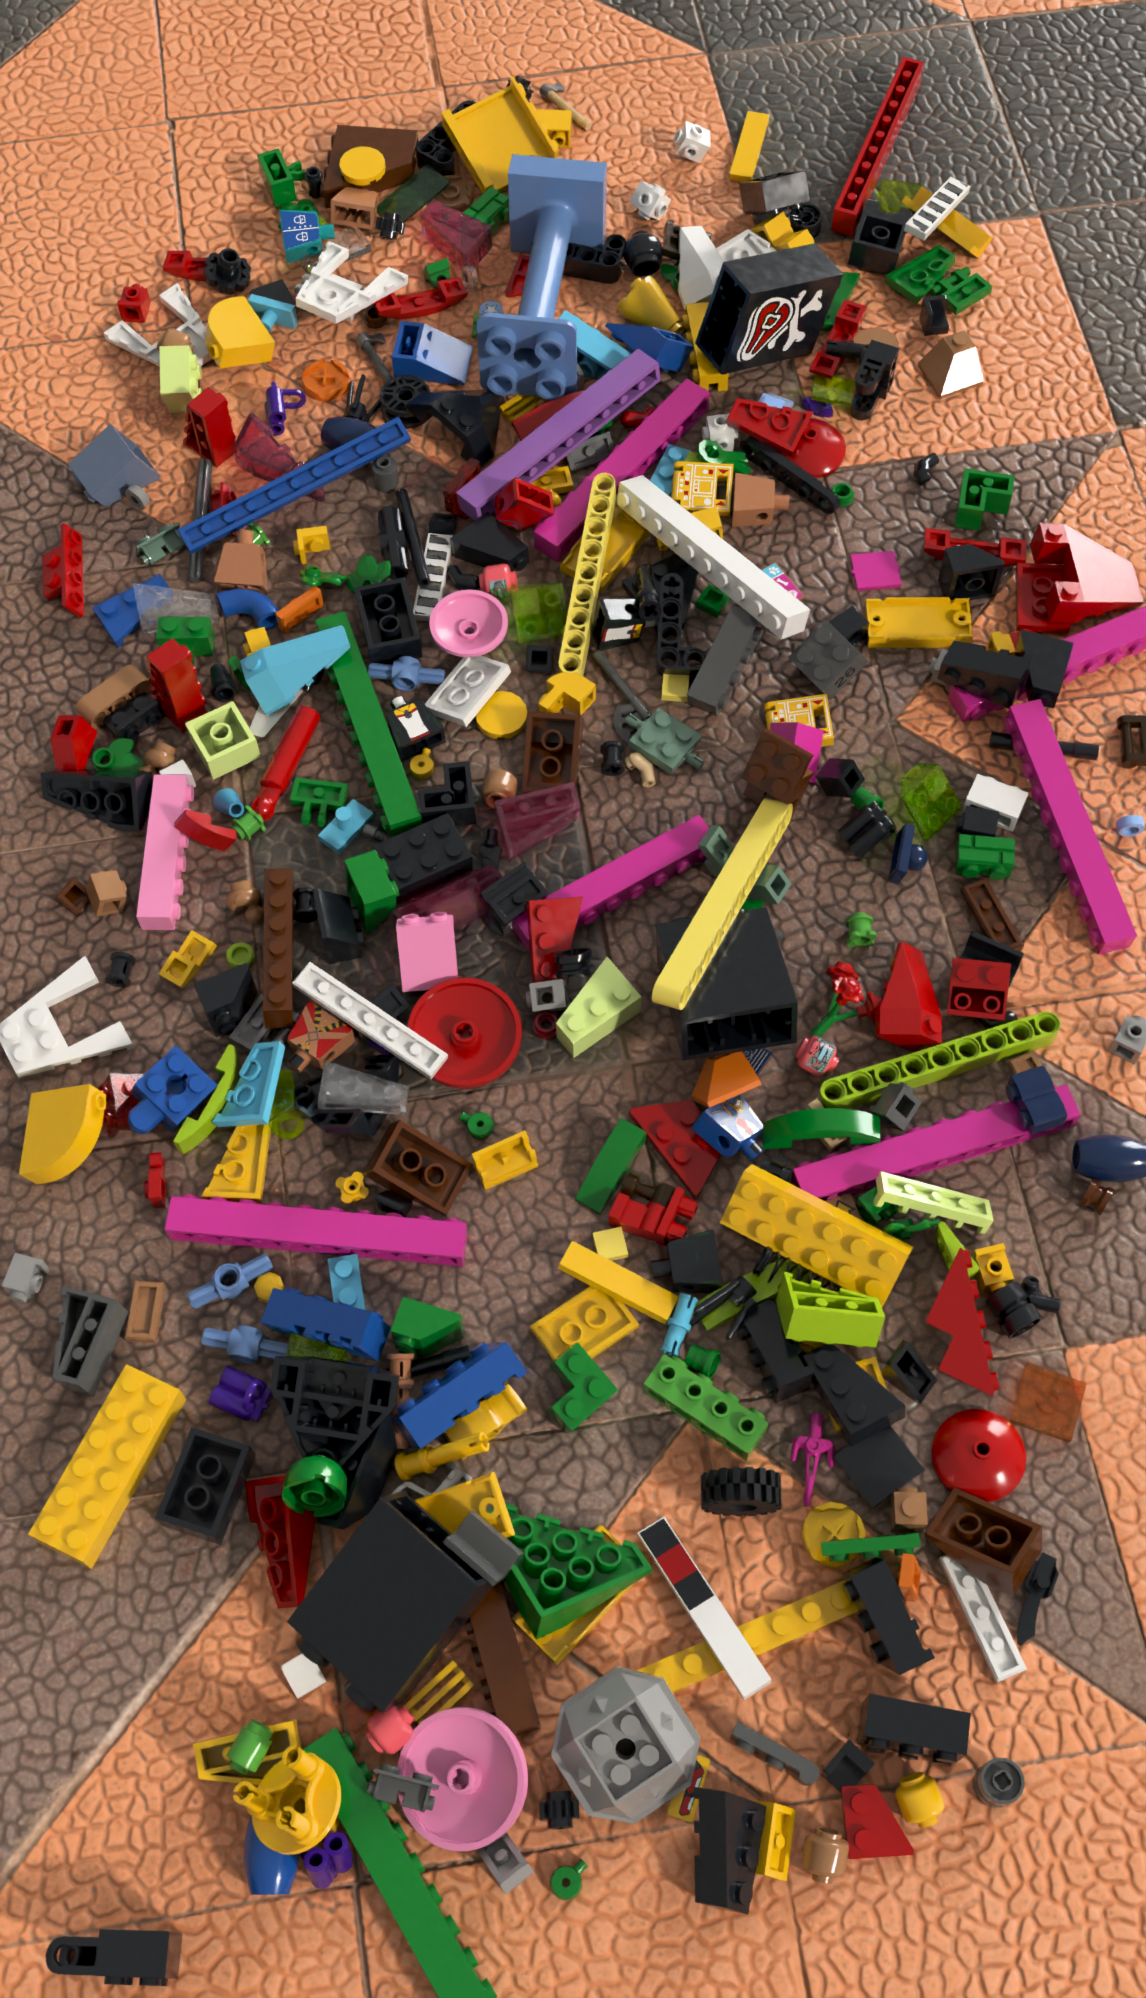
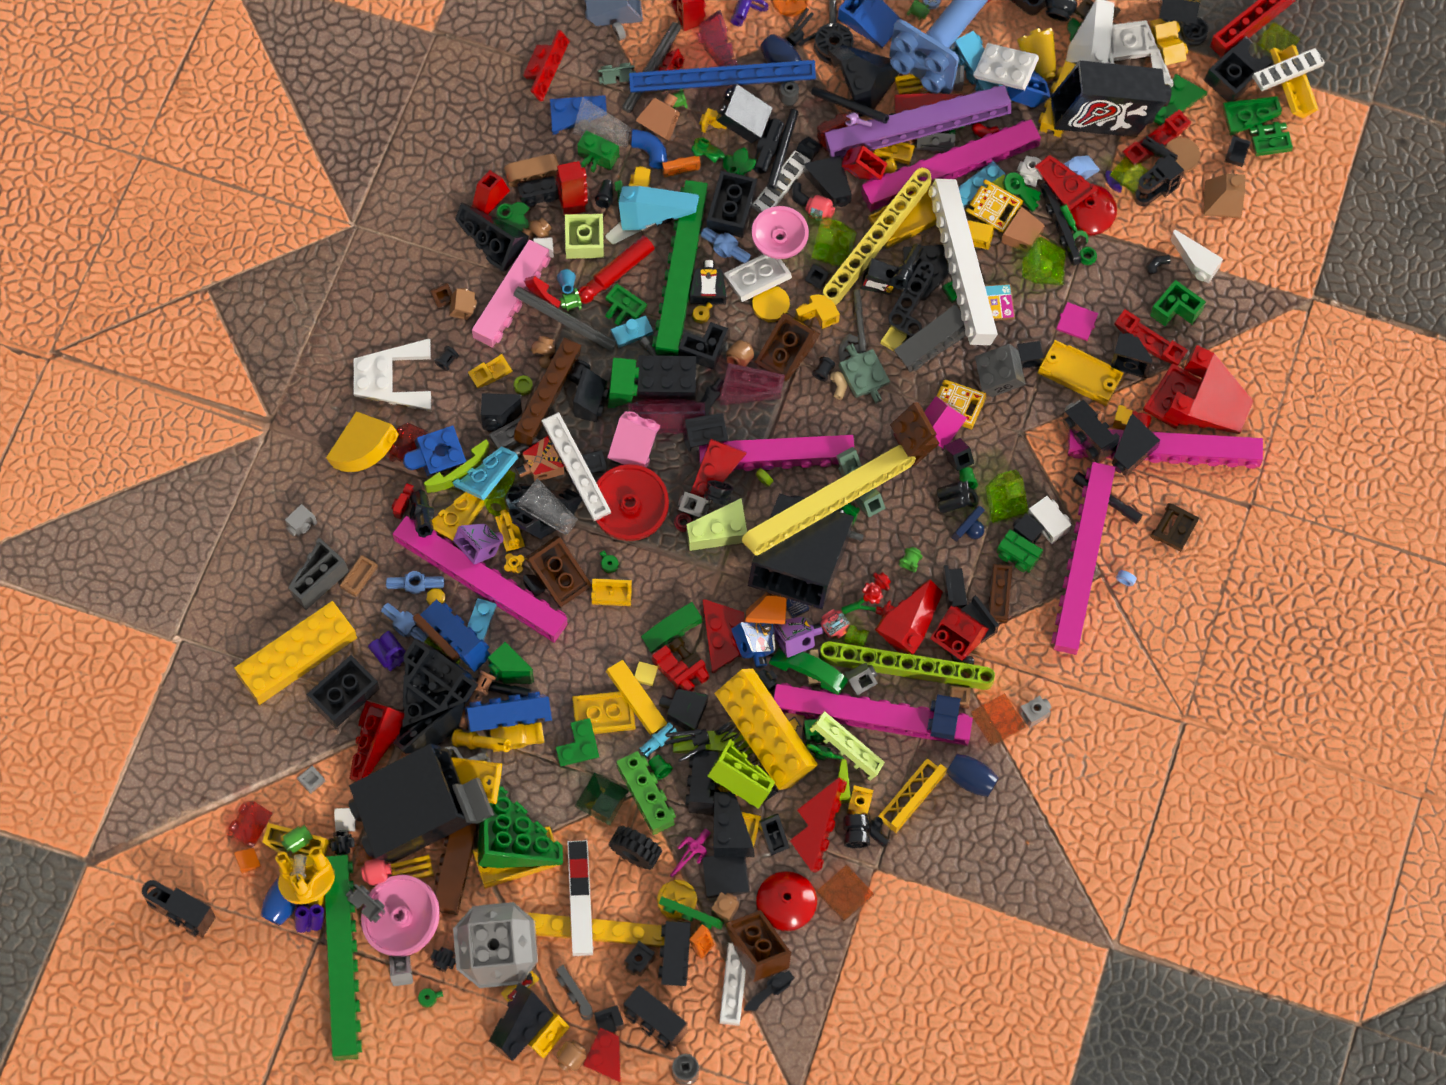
camera: 25 degrees right, 5 degrees up
green cylinder [282,1455,347,1517] -> none
yellow head [895,1772,945,1828] -> none
reddish brown wheel [1079,1178,1115,1215] -> none
none -> clear red bracket [227,801,273,848]
none -> orange slope [234,848,261,874]
none -> clear pin [290,855,307,879]
none -> light grey tile [297,765,326,794]
none -> black gear [329,830,355,855]
none -> black piece [410,490,434,538]
none -> reddish brown tile [413,613,461,663]
none -> medium lavender torso [453,524,503,564]
none -> yellow hinge [495,510,525,552]
none -> dark grey axle [513,286,616,351]
none -> clear green slope [575,772,629,825]
none -> black brick [624,941,655,977]
none -> brick [716,85,773,144]
none -> lime tile [755,468,774,487]
none -> medium lavender torso [773,617,823,658]
none -> black piece [811,86,889,124]
none -> clear neon green wheel [844,624,869,647]
none -> lavender hand [845,113,872,127]
none -> yellow fence [878,758,947,833]
none -> black panel [942,565,967,609]
none -> clear orange tile [971,693,1025,747]
none -> white plate [973,43,1039,90]
none -> clear neon green slope [1022,237,1065,285]
none -> green piece [1060,204,1089,246]
none -> white slope [1171,230,1223,283]

